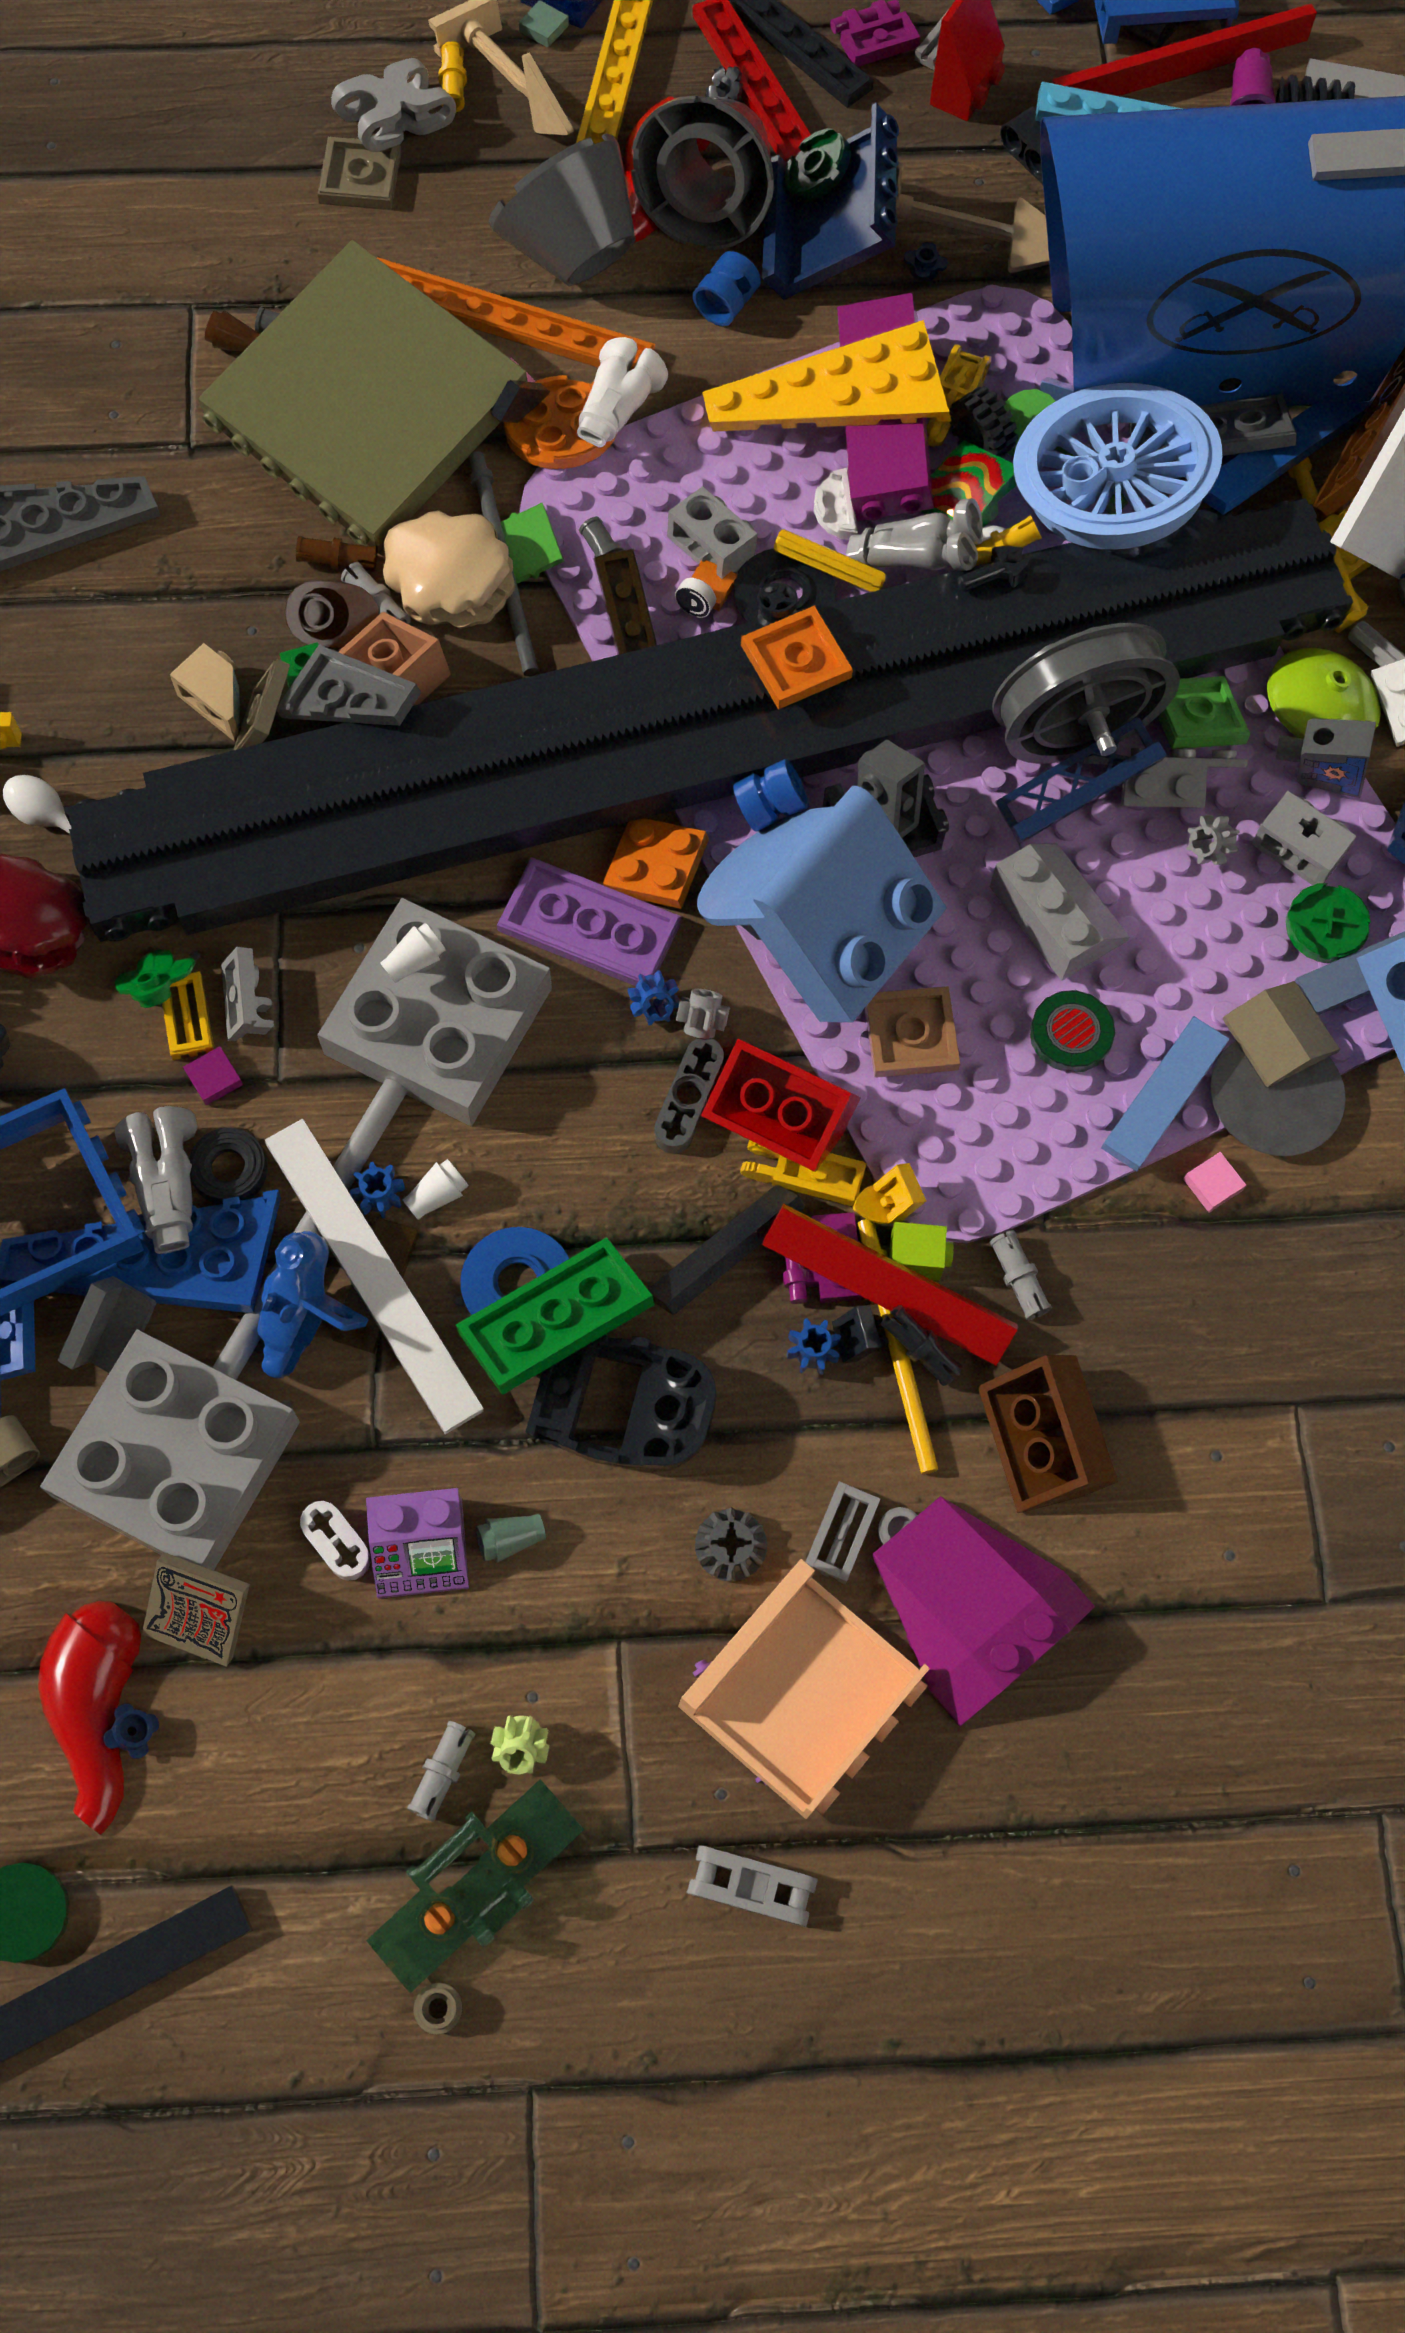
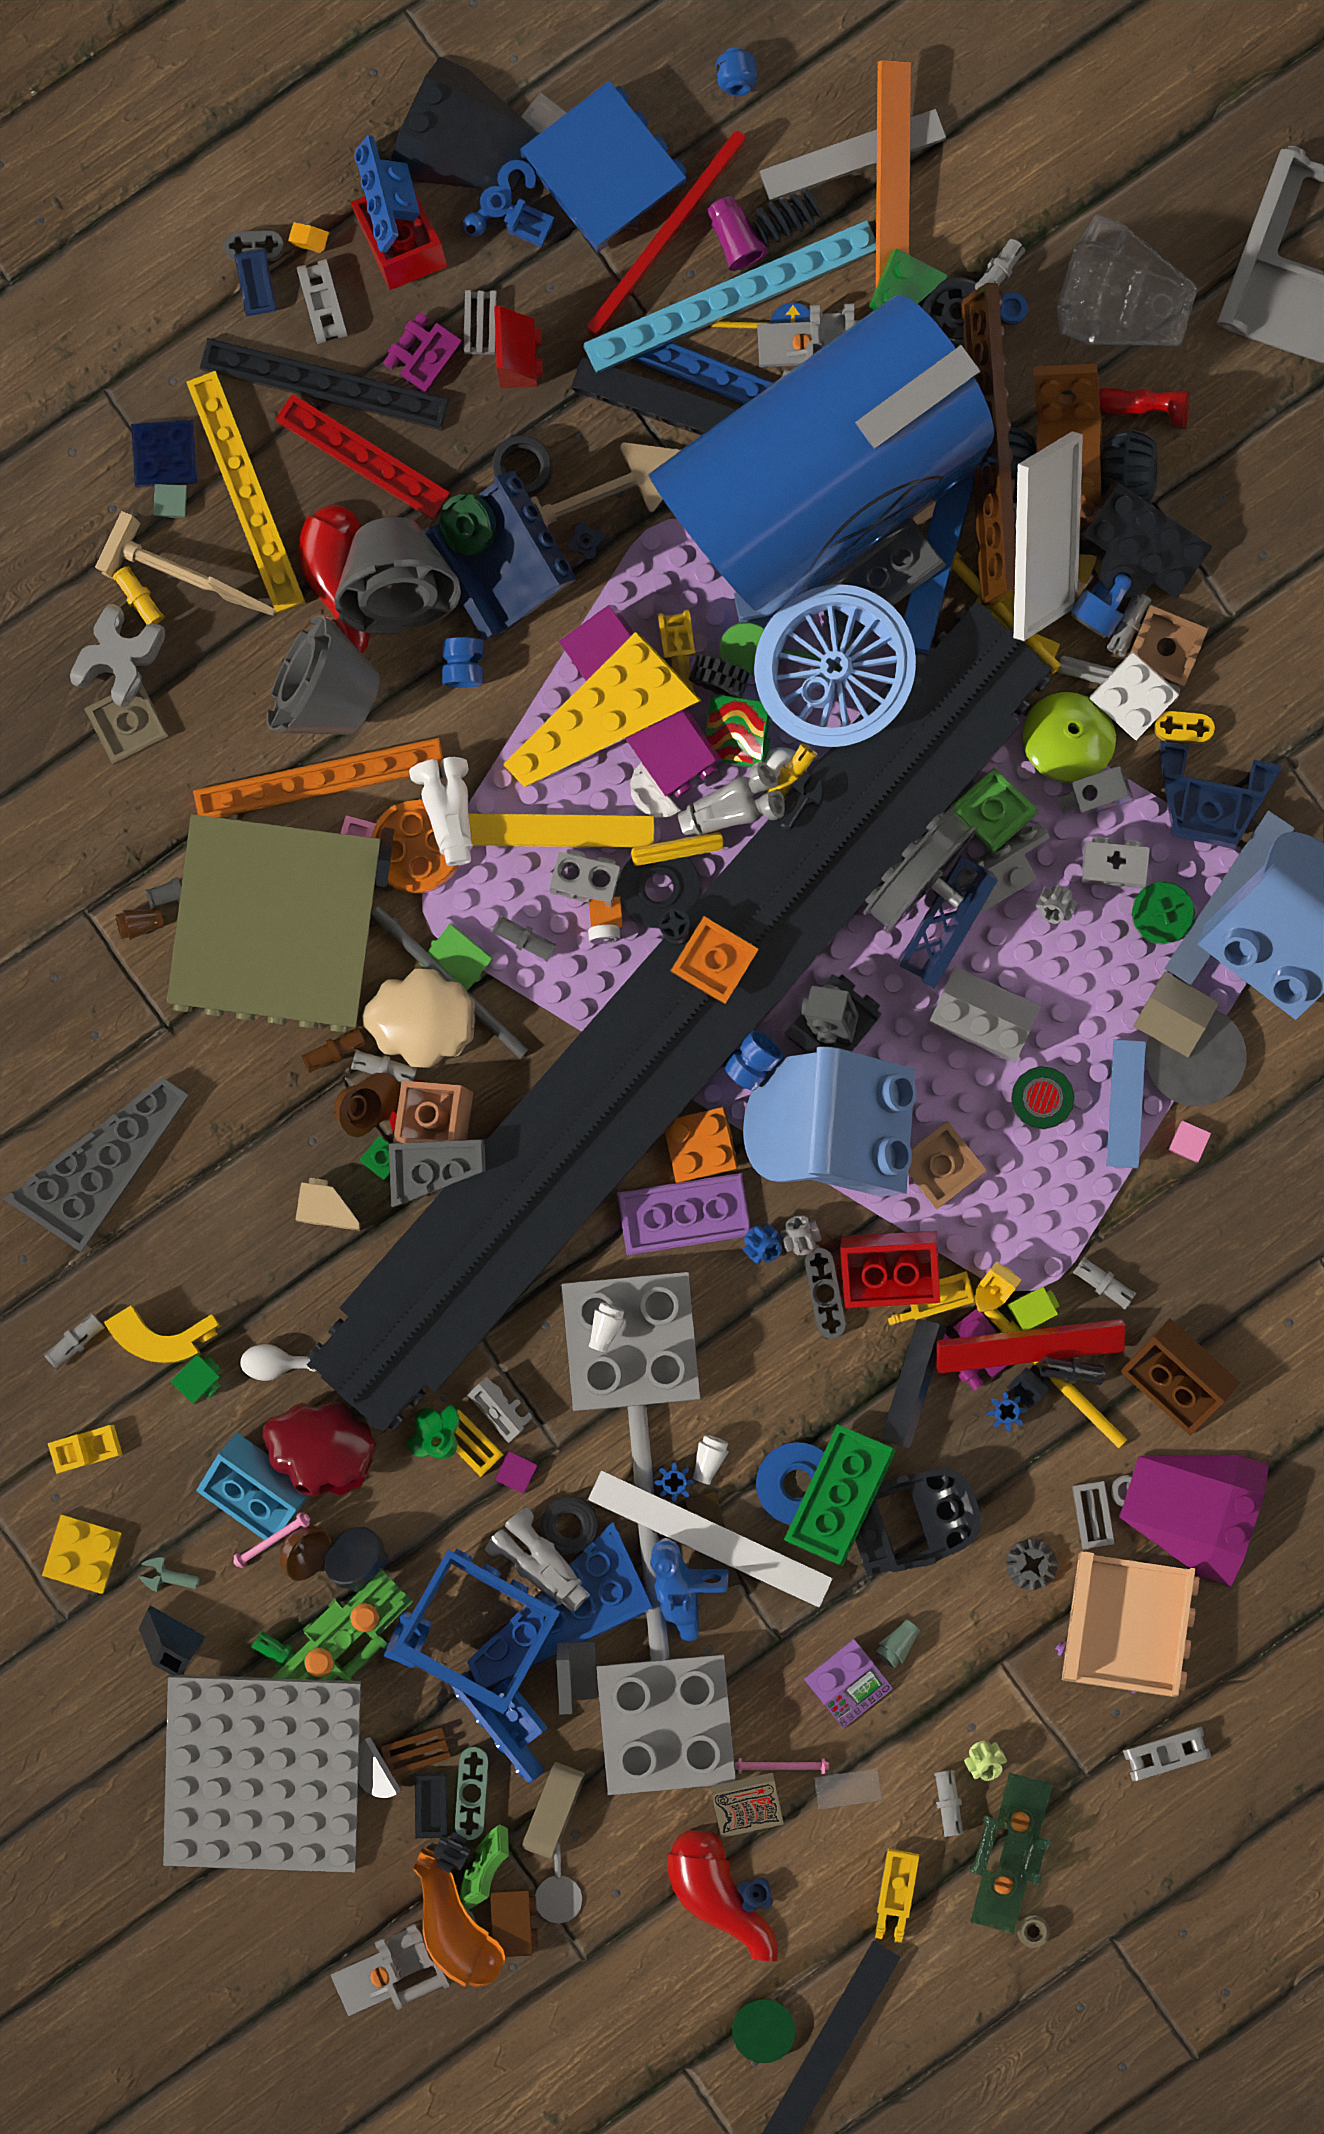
camera: 25 degrees left, 15 degrees up
dark tan tile [234,659,290,750] -> none
white beam [300,1501,371,1581] -> none
dark brown tile [594,549,657,655] -> none
black plant [705,65,743,101] -> none
none -> yellow tile [468,813,654,848]
none -> black tyre [492,435,552,497]
none -> bright pink axle [735,1758,829,1774]
none -> clear tile [814,1768,882,1809]
none -> yellow hinge [875,1848,920,1943]

